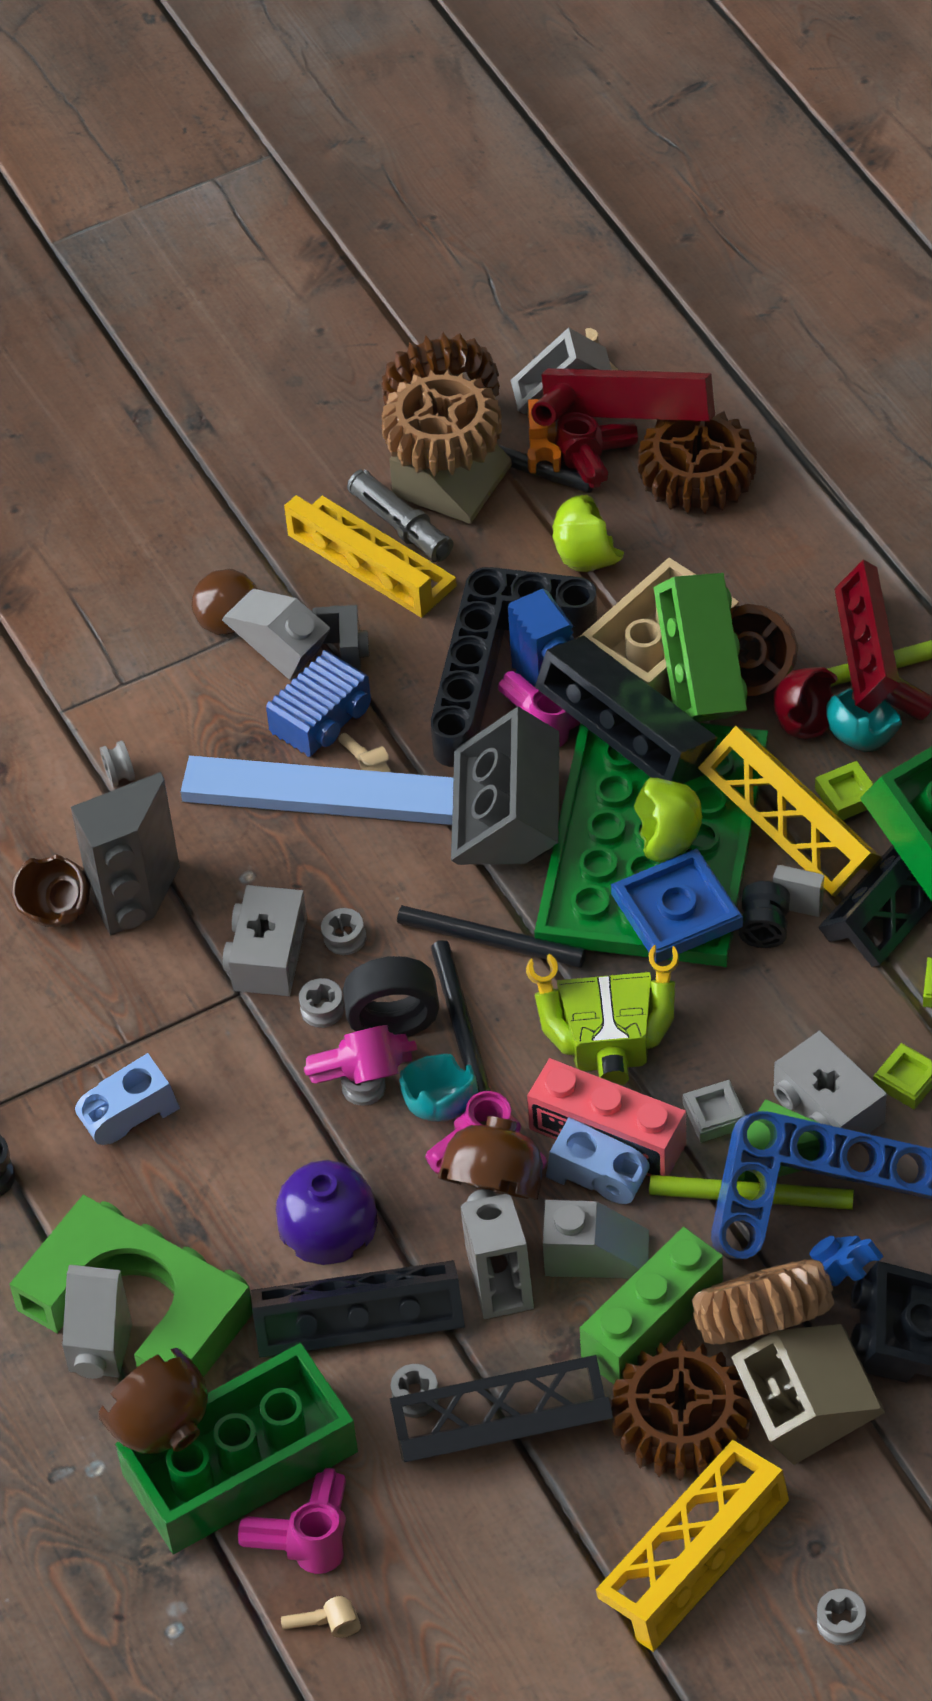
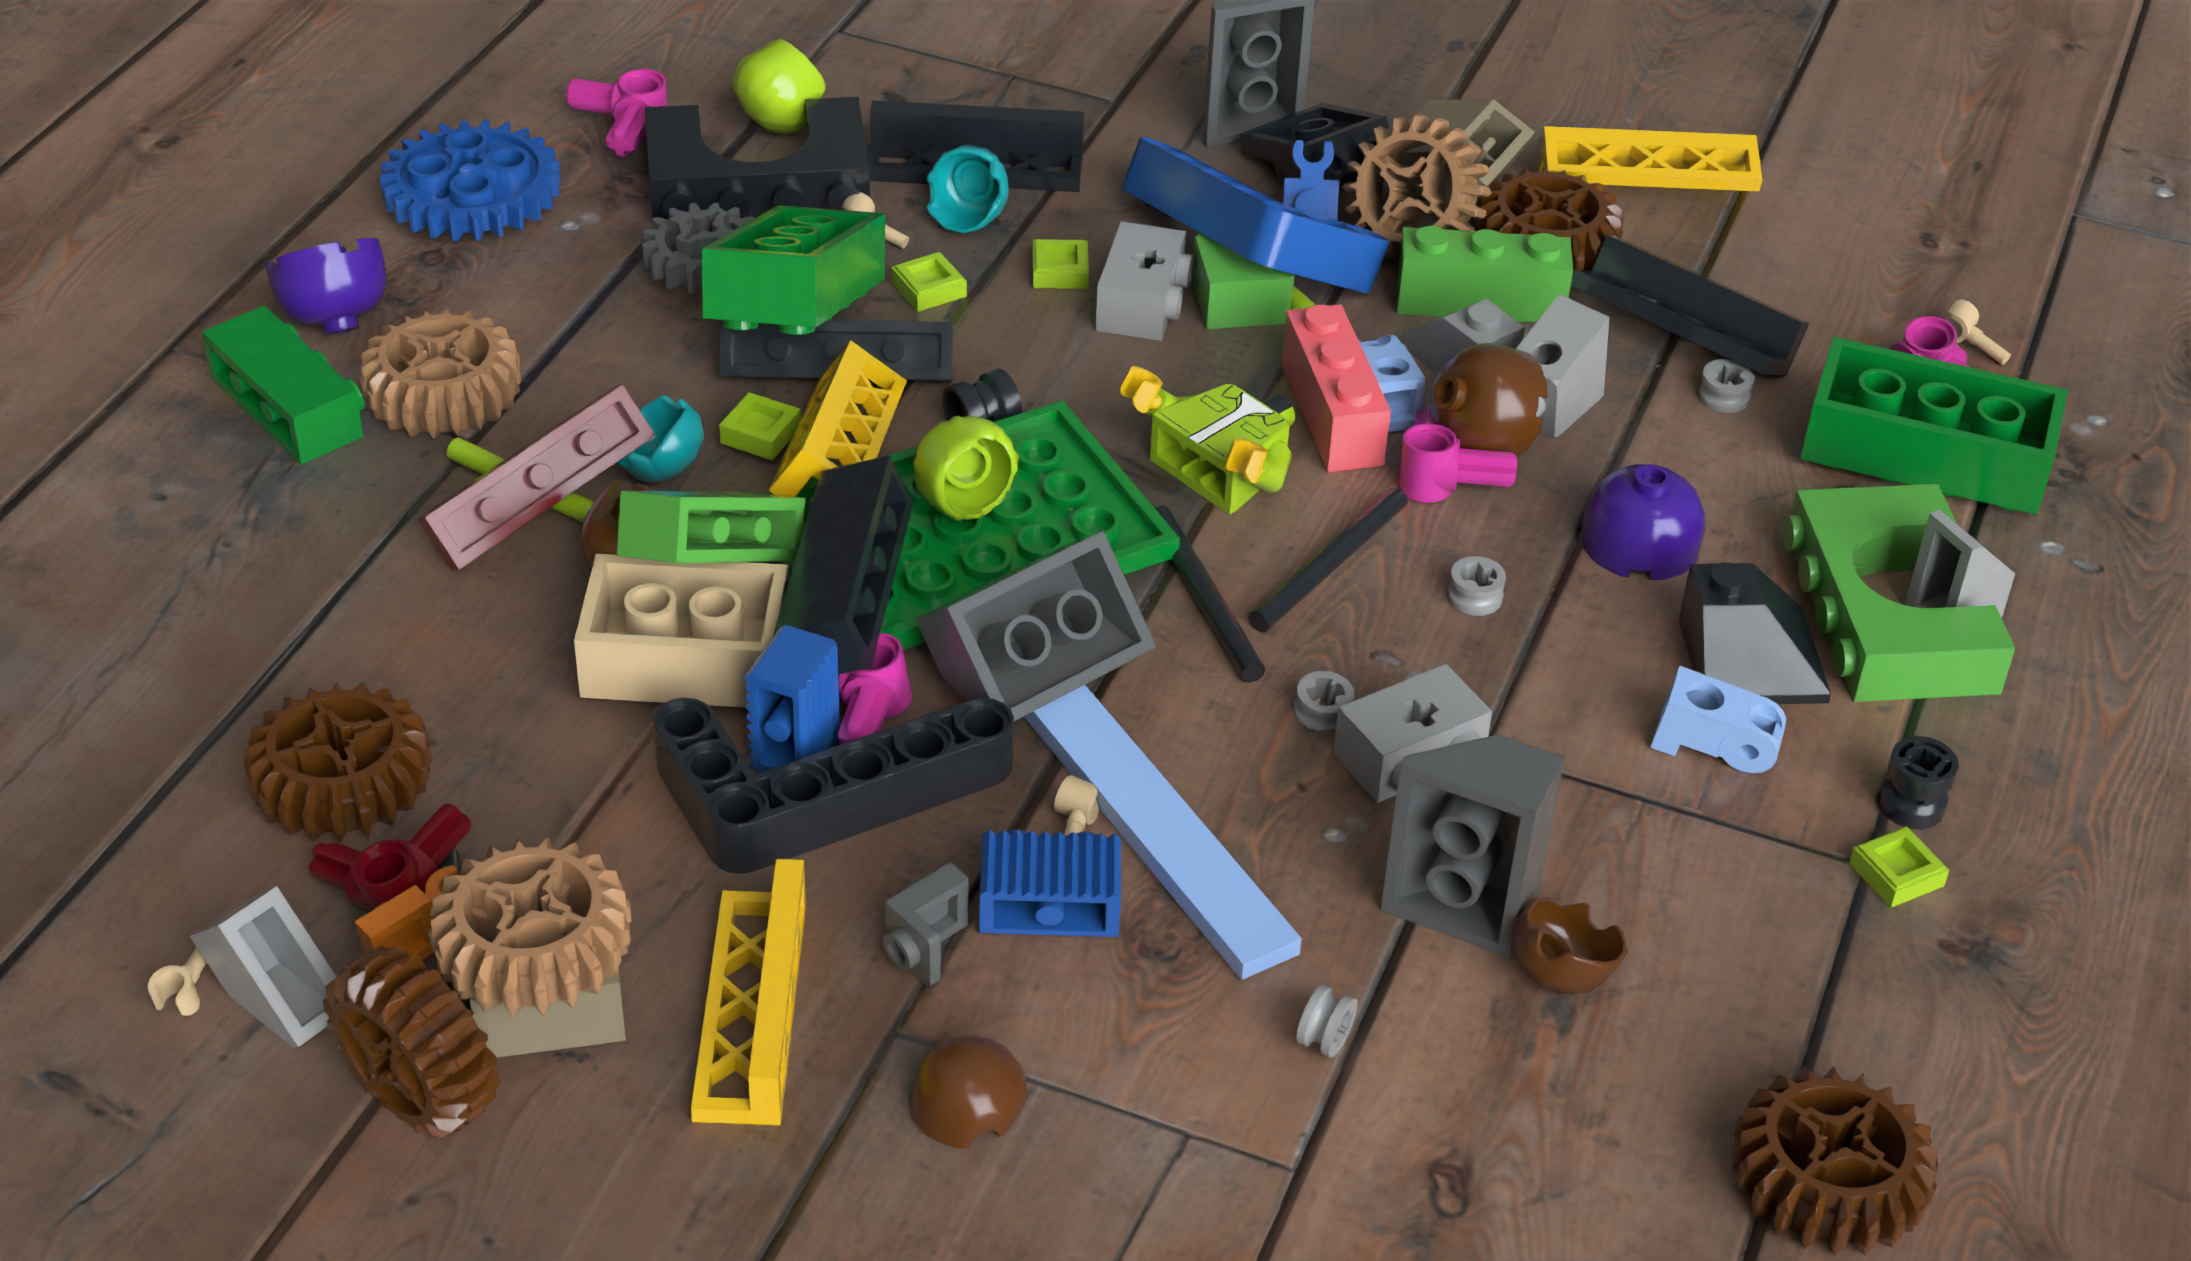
camera: 135 degrees left, 10 degrees down
reddish brown cylinder [99,1348,208,1454] -> none
light grey slope [222,588,330,680] -> none
black fence [251,1260,465,1358] -> none
light grey bush [299,978,344,1028] -> none
dark pink axle [304,1025,417,1084] -> none
black tyre [343,956,440,1037] -> none
dark grey pin [347,469,454,562] -> none
teal hair [399,1054,478,1122] -> none
dark red piece [531,368,715,426] -> none
lime hair [552,494,624,572] -> none
blue plate [611,848,743,964] -> none
light grey tile [683,1080,746,1143] -> none
light grey tile [773,865,824,917] -> none
dark red hair [774,667,838,740] -> none
light grey bush [817,1589,866,1645] -> none
none -> slope [1679,562,1831,704]

